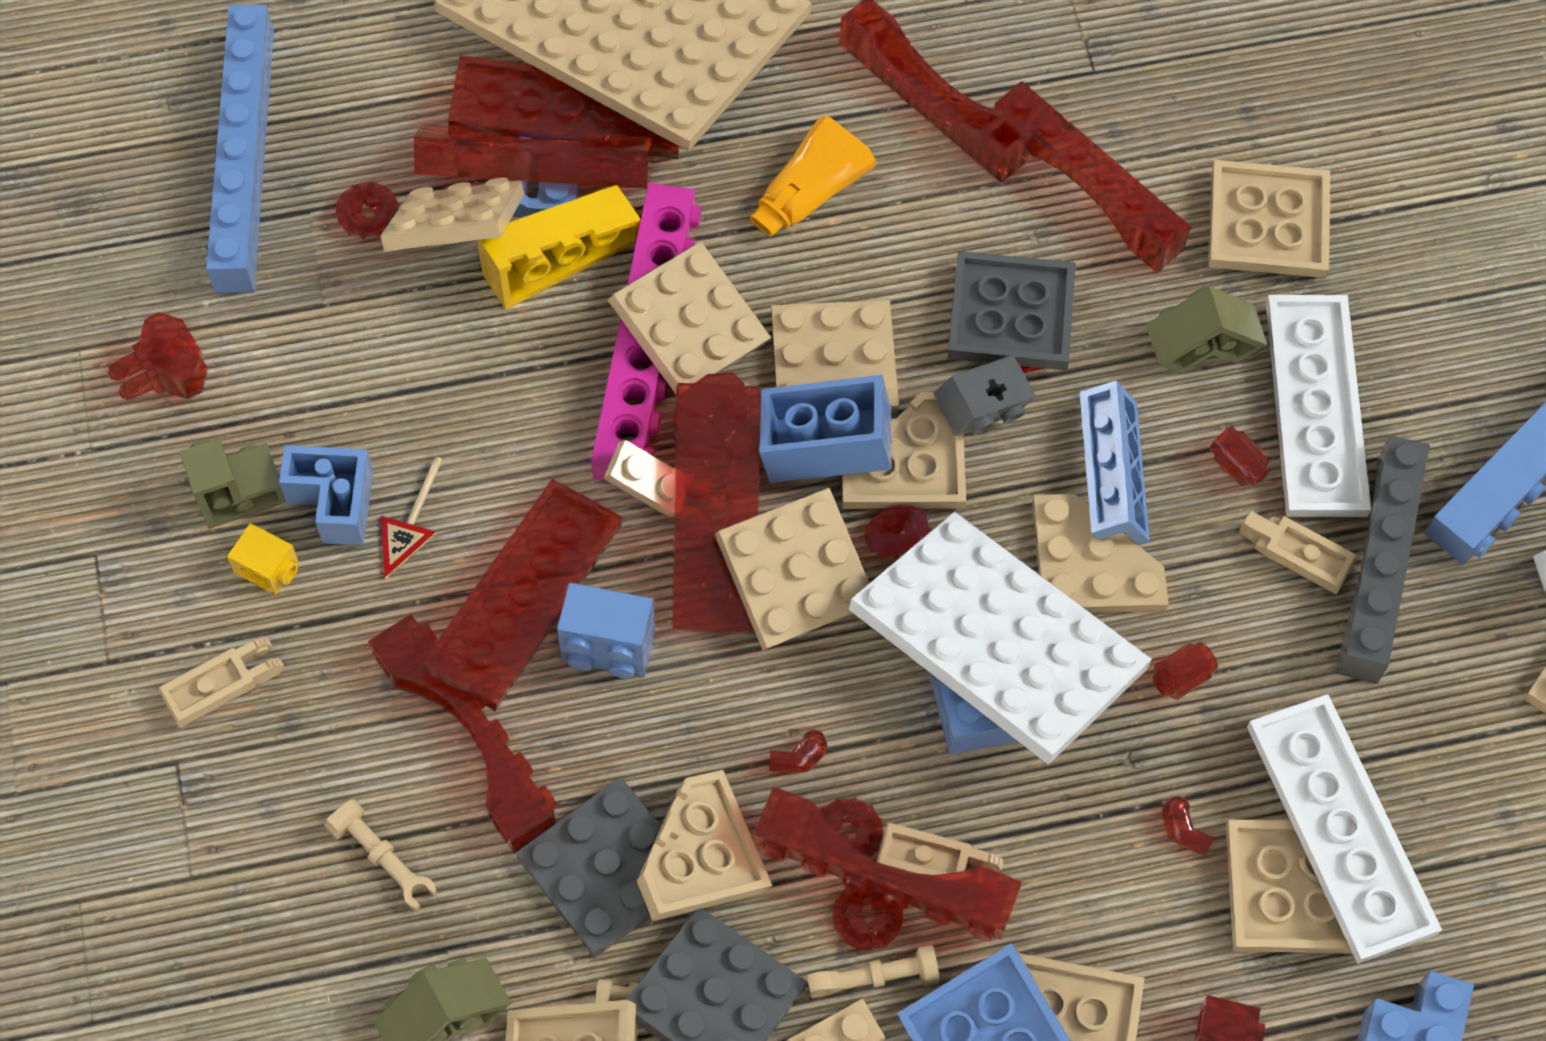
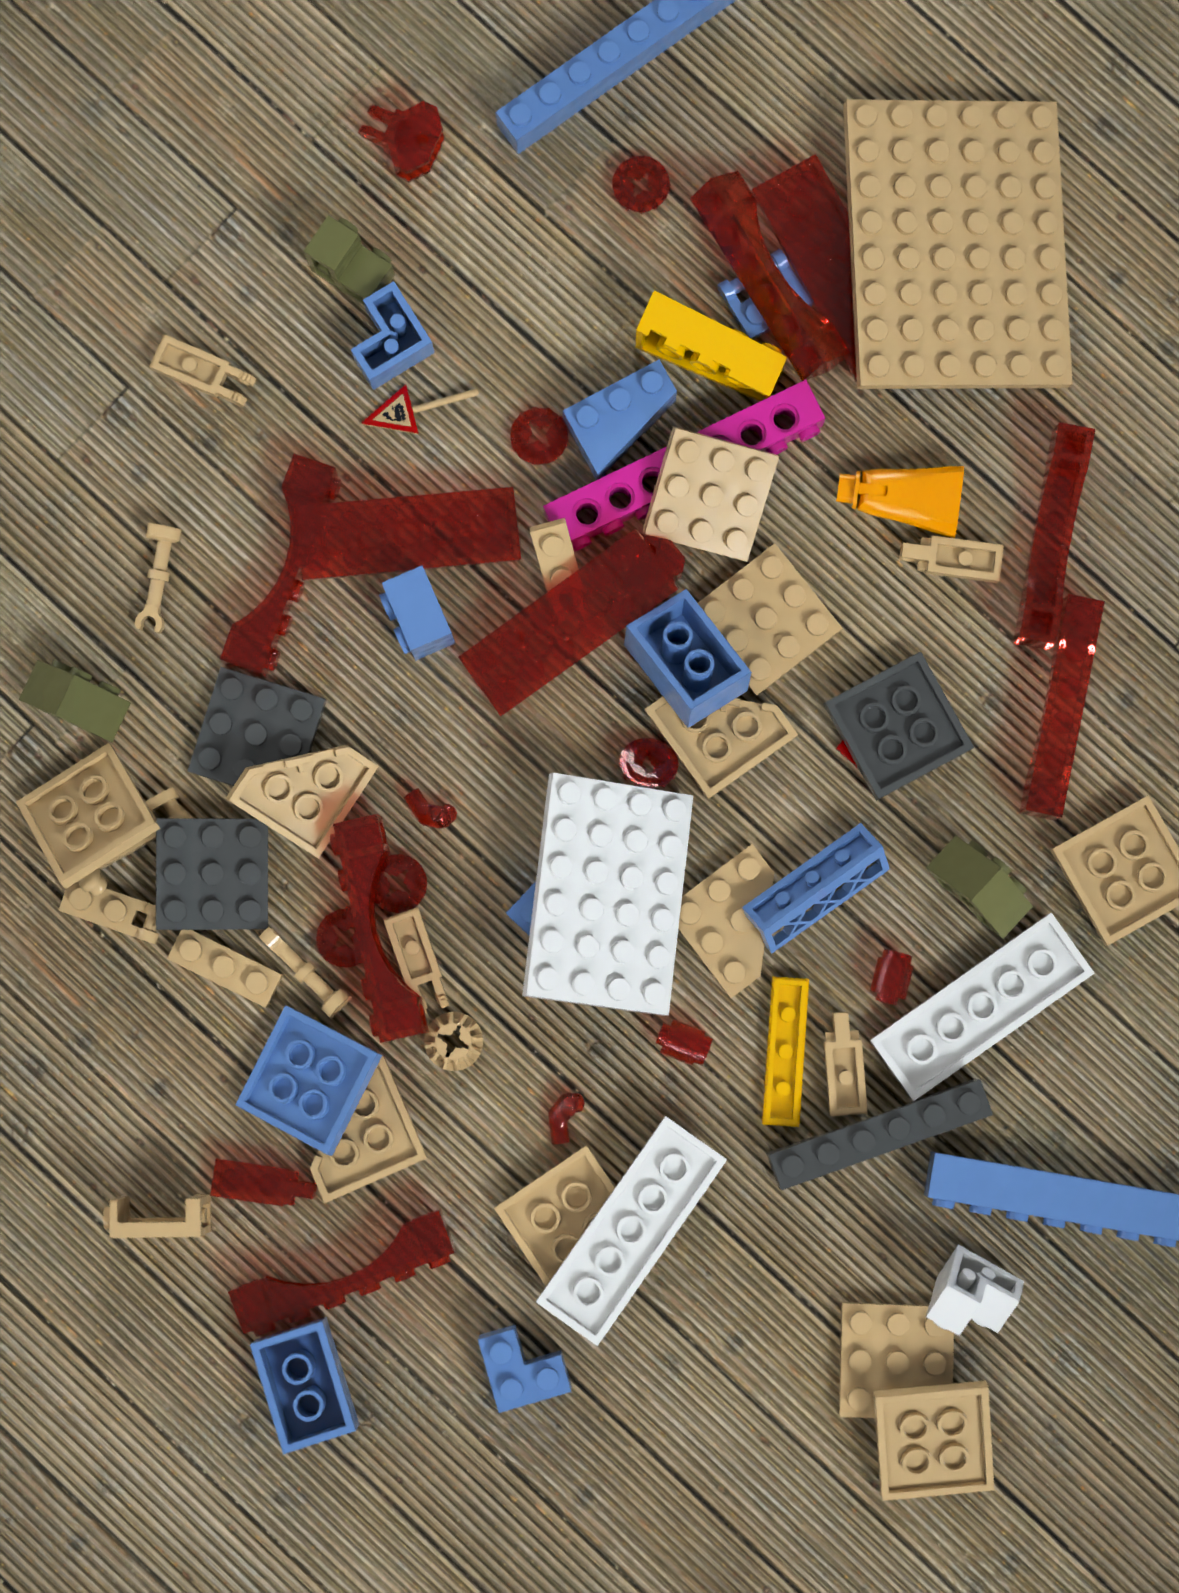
camera: 60 degrees right, 20 degrees up
yellow brick [227,523,299,595] -> none
tan plate [380,178,524,251] -> none
tan plate [714,488,869,650] -> none
dark grey brick [933,355,1036,436] -> none
none -> tan gear [424,1012,483,1071]
none -> clear red gear [510,406,568,465]
none -> medium blue wedge [563,359,677,480]
none -> yellow tile [762,976,809,1127]
none -> tan hinge [899,535,1004,583]

